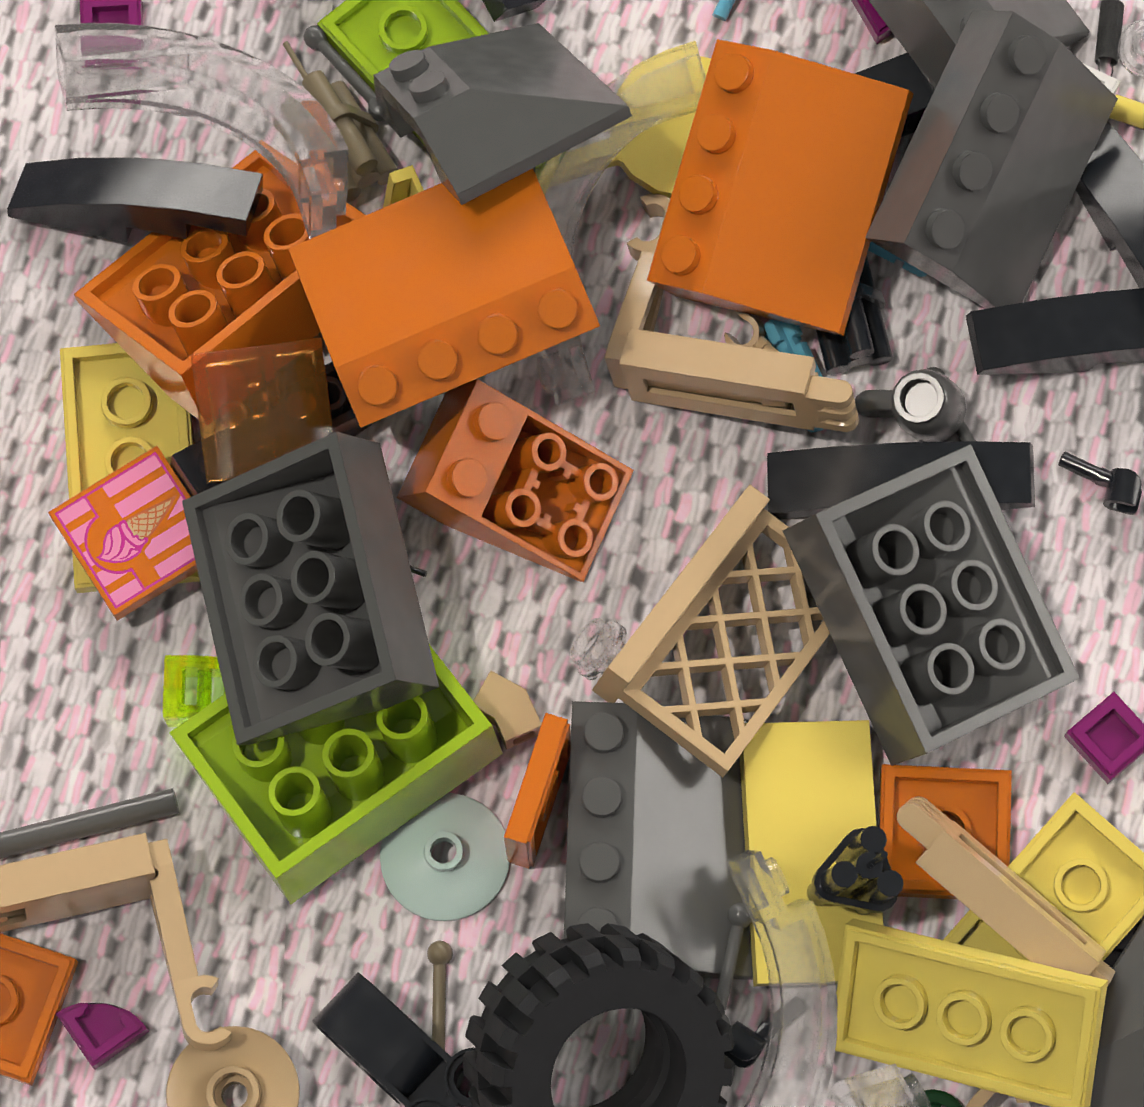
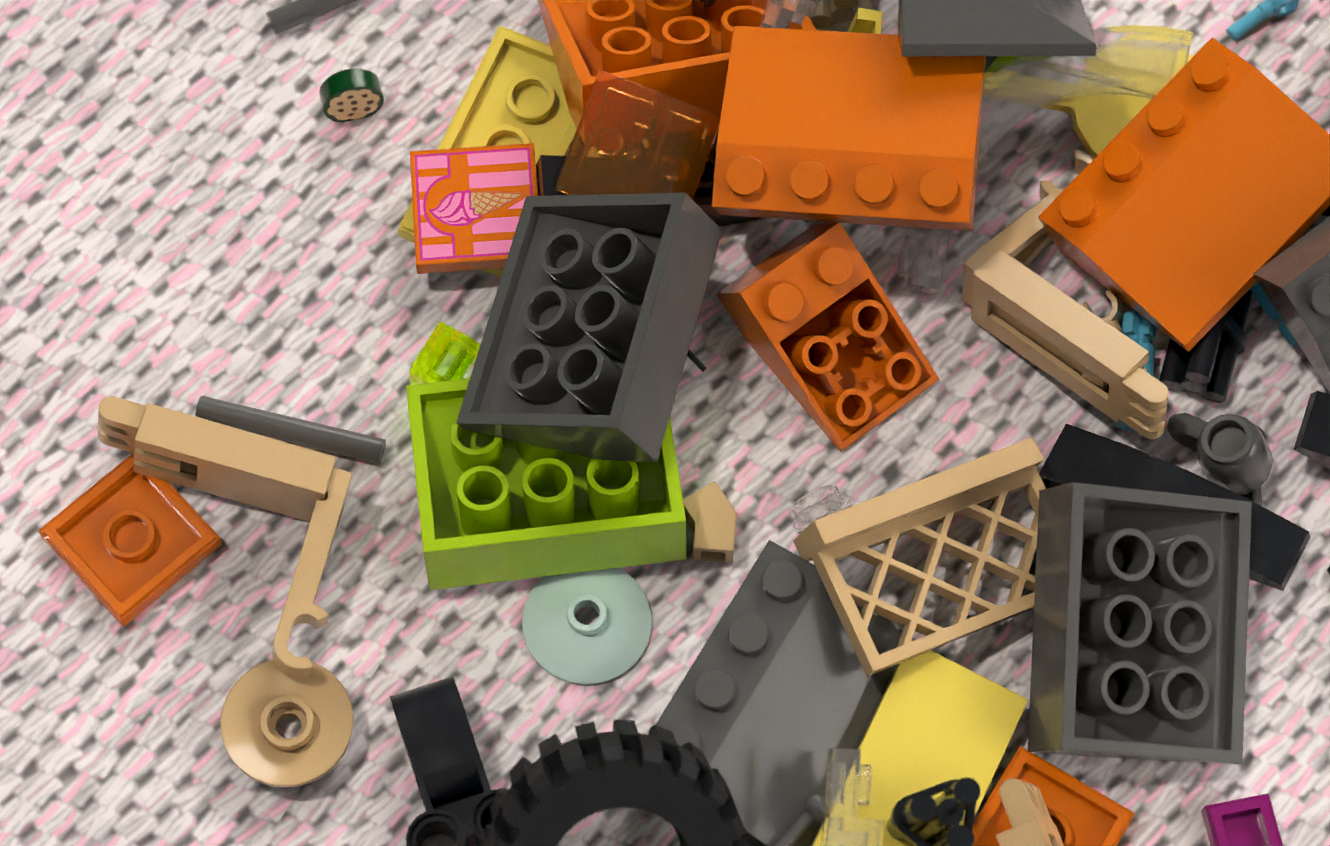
camera: 25 degrees right, 5 degrees down
magenta tile [56,1003,149,1070] -> none
dark tan hinge [427,940,453,1051] -> none
orange tile [504,713,571,869] -> none

